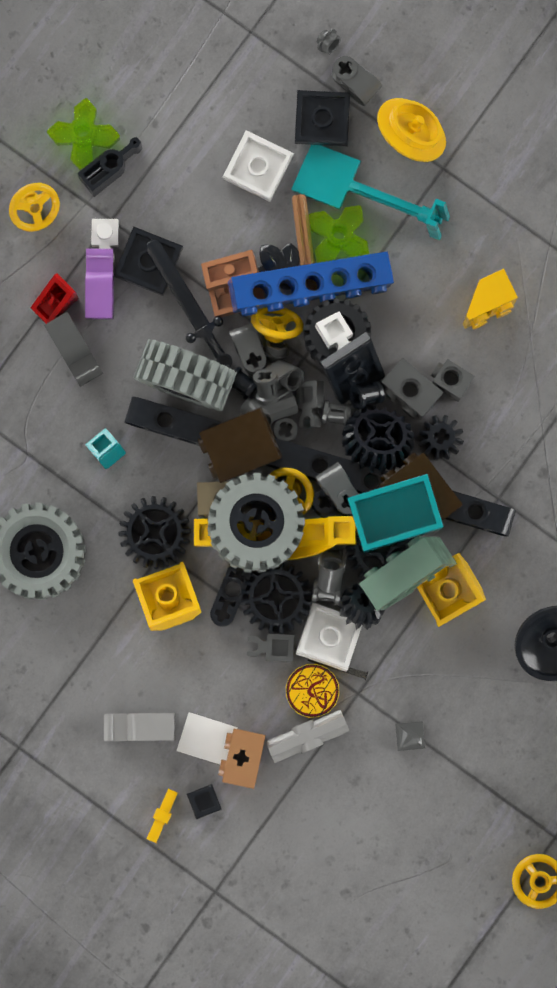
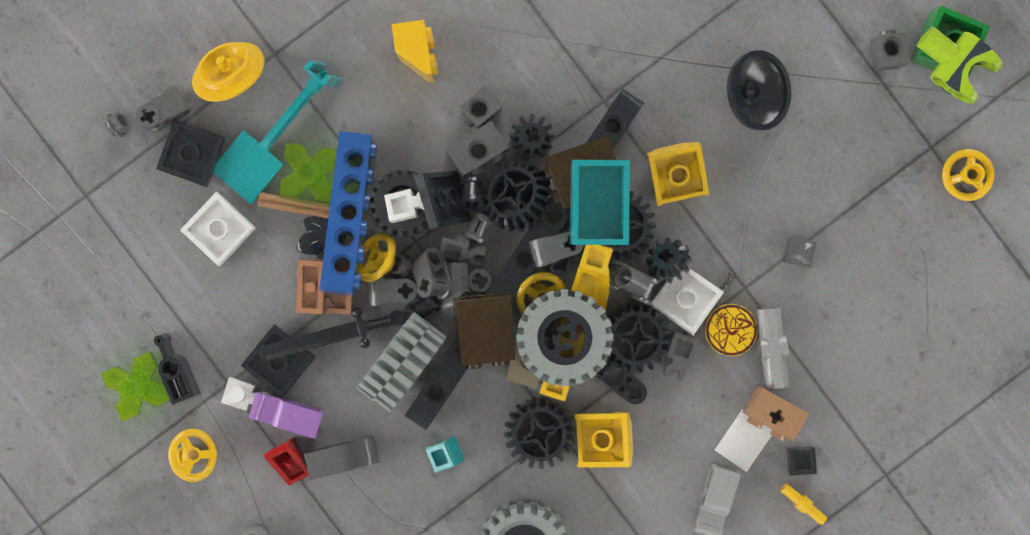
camera: 70 degrees left, 5 degrees up
sand green wedge [359,535,457,611] -> none

